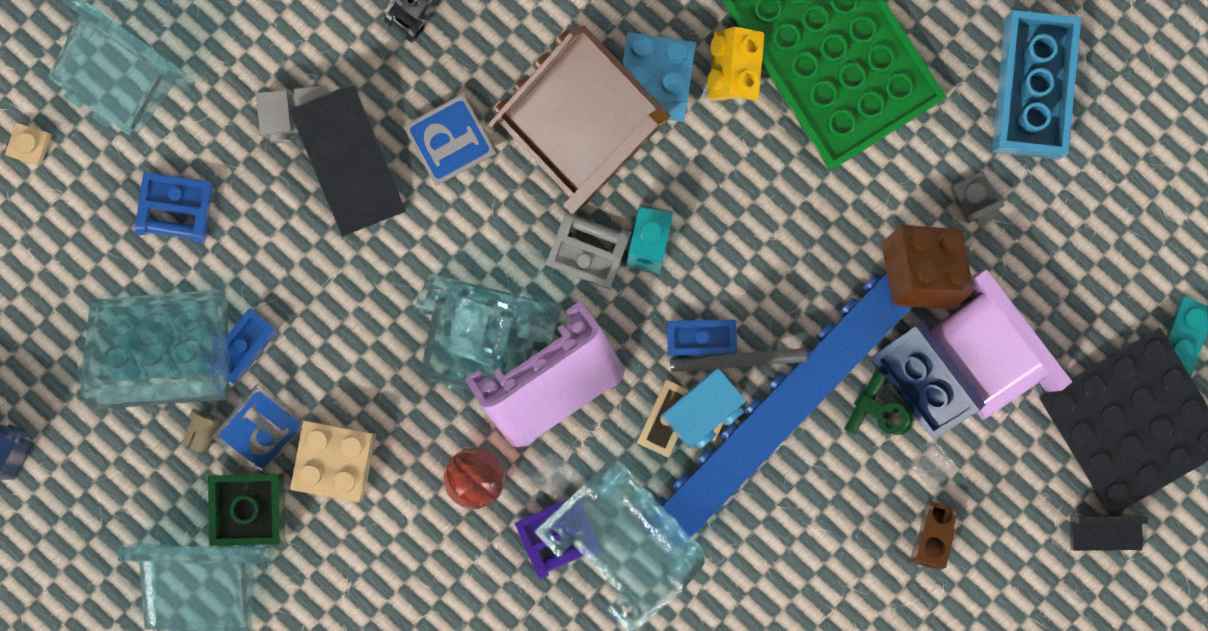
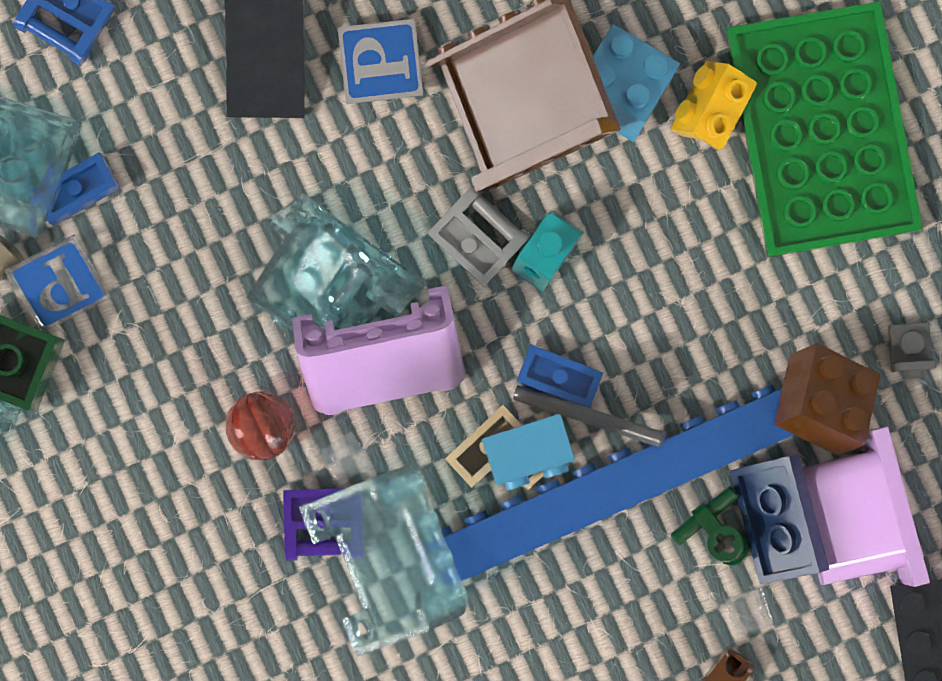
camera: 30 degrees right, 0 degrees up
tan brick [290,421,376,503] -> none

